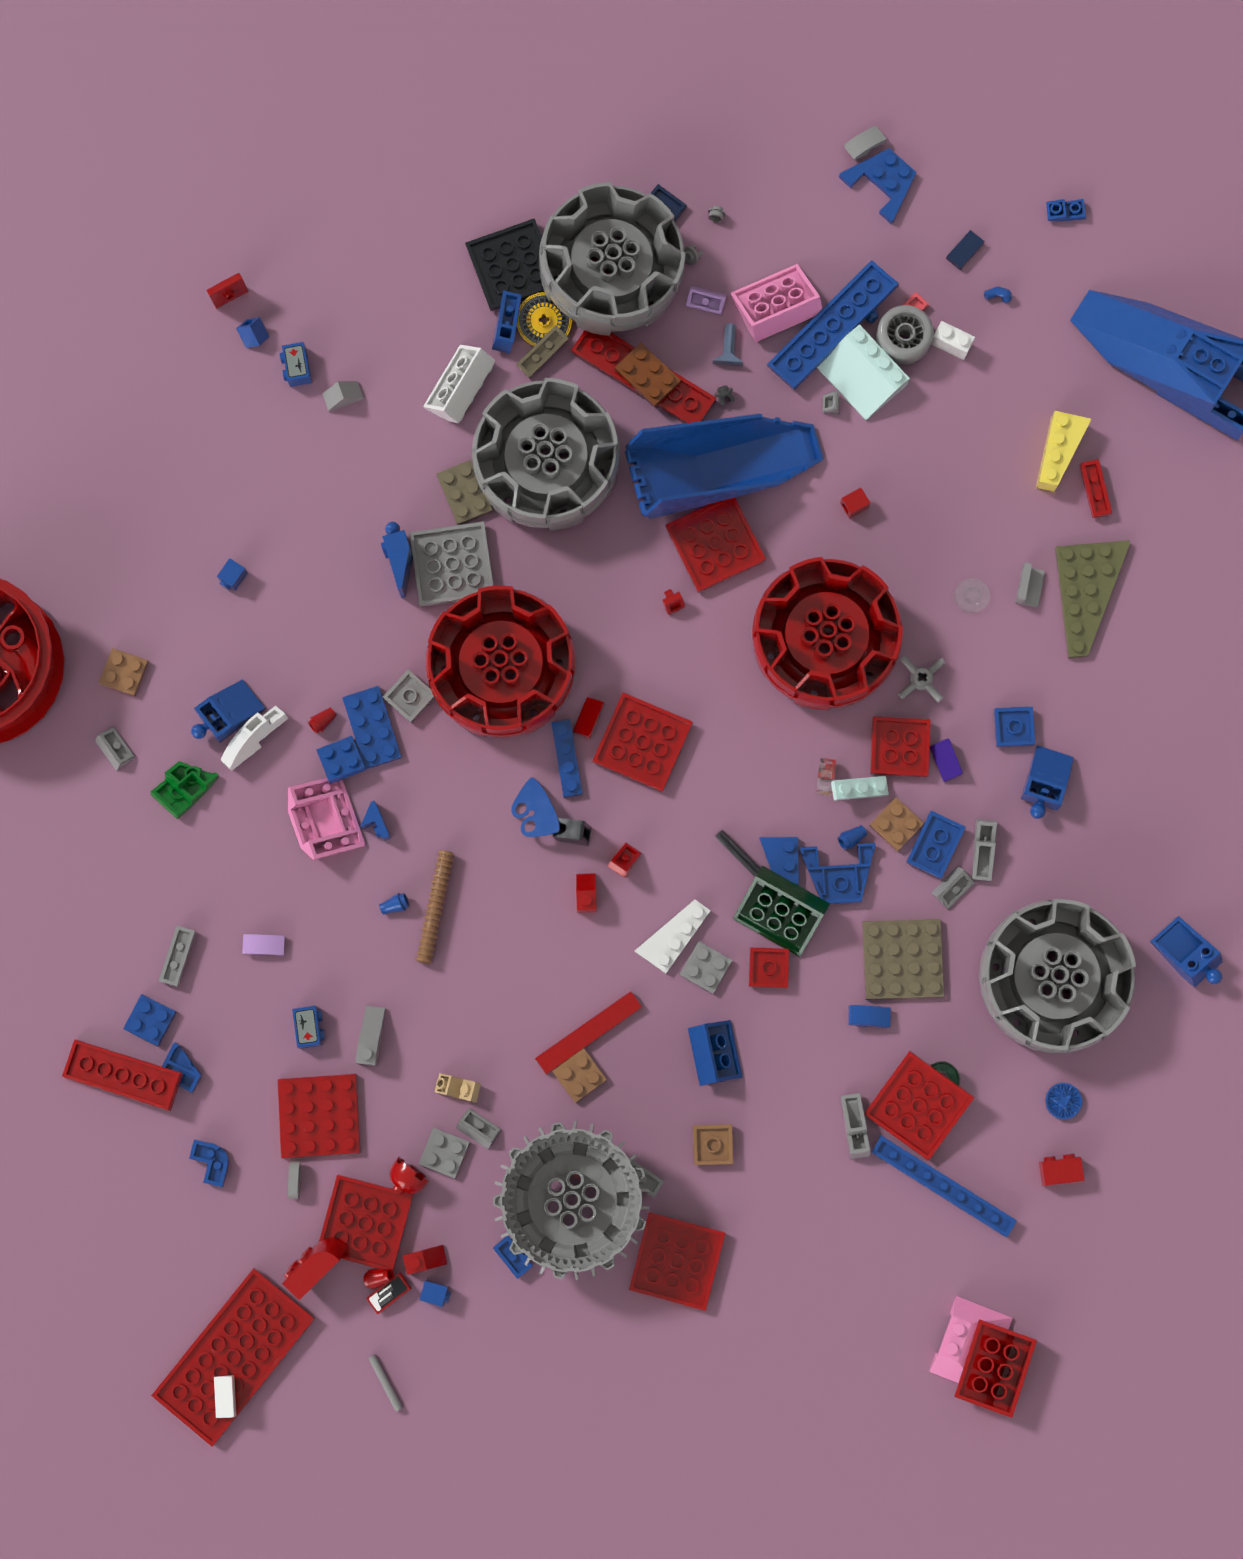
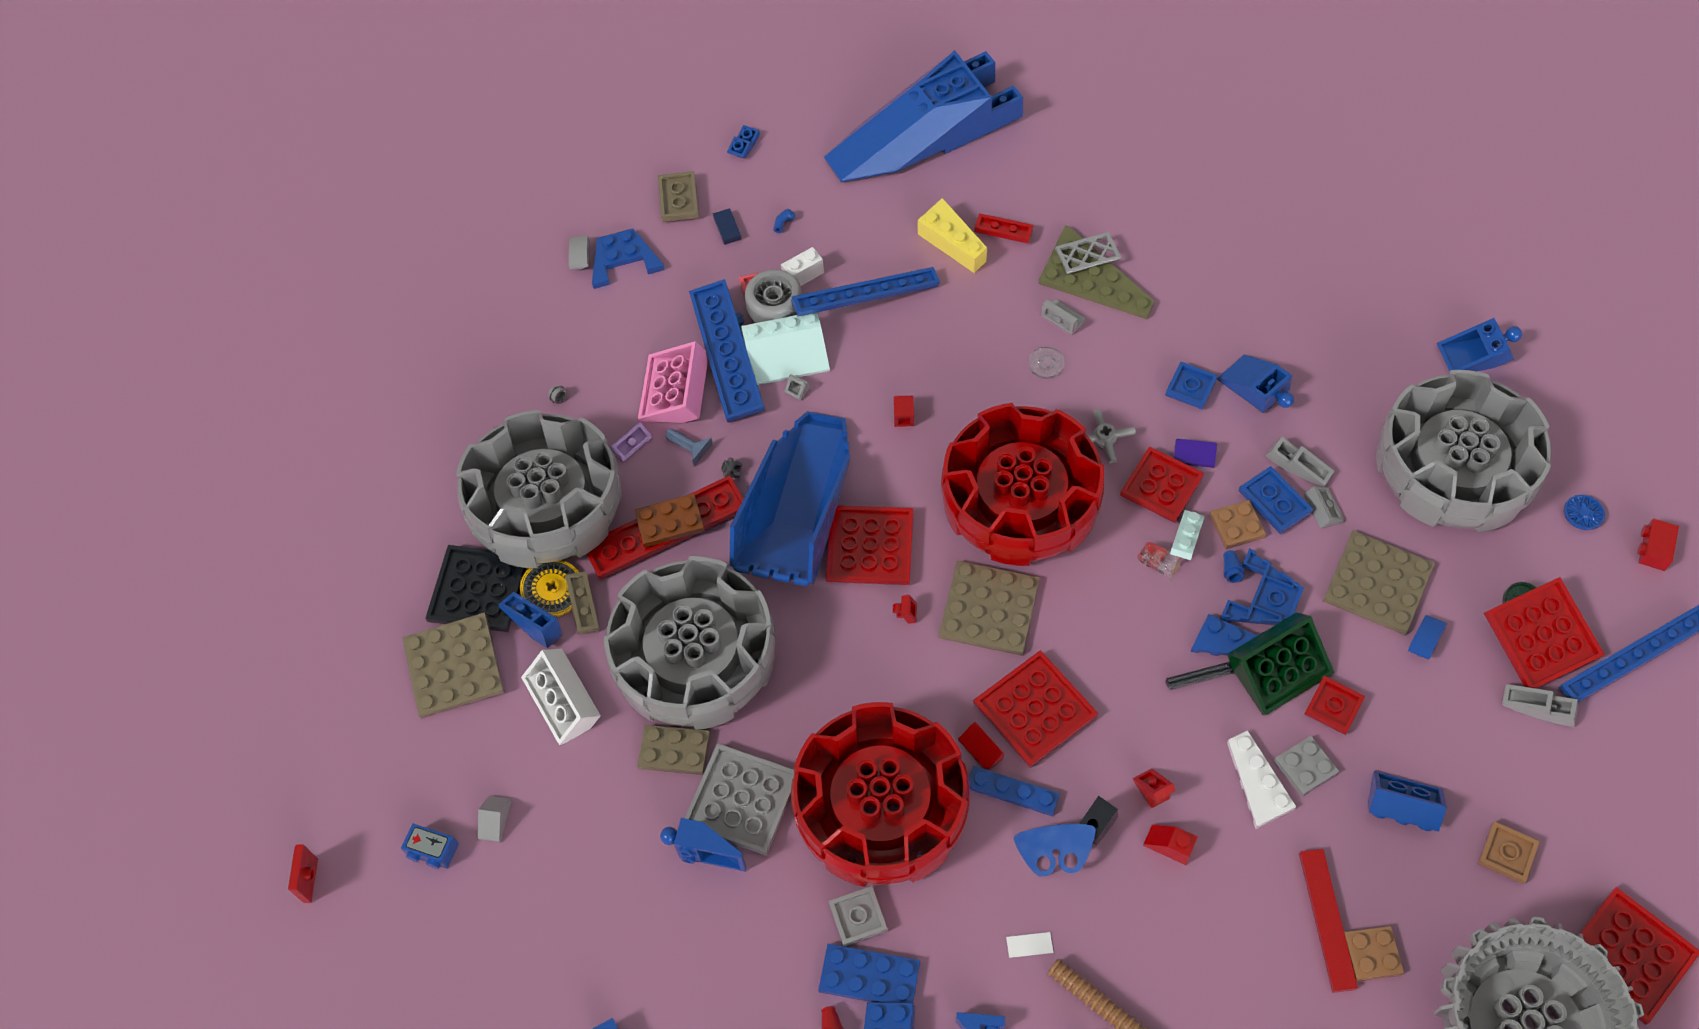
camera: 60 degrees left, 20 degrees down
blue panel [236,317,269,348] -> none
none -> dark tan plate [402,612,505,718]
none -> dark tan plate [658,171,699,222]
none -> blue plate [791,267,940,317]
none -> dark tan plate [939,561,1040,656]
none -> white sticker [1006,932,1054,958]
none -> light grey window [1055,232,1122,274]

